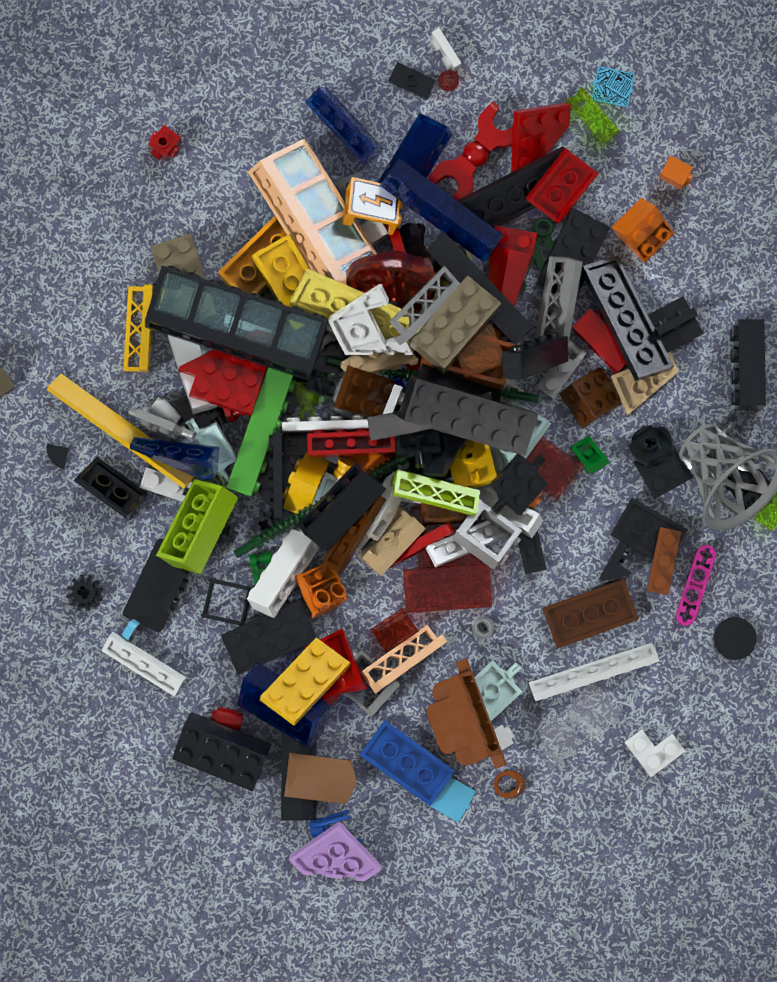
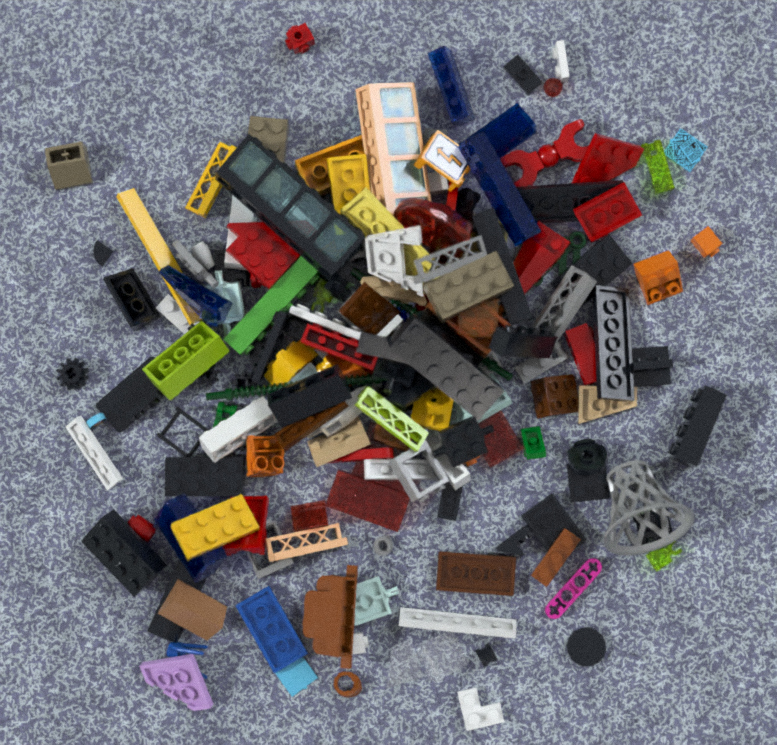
camera: 25 degrees right, 0 degrees up
none -> black wheel [475,643,498,668]

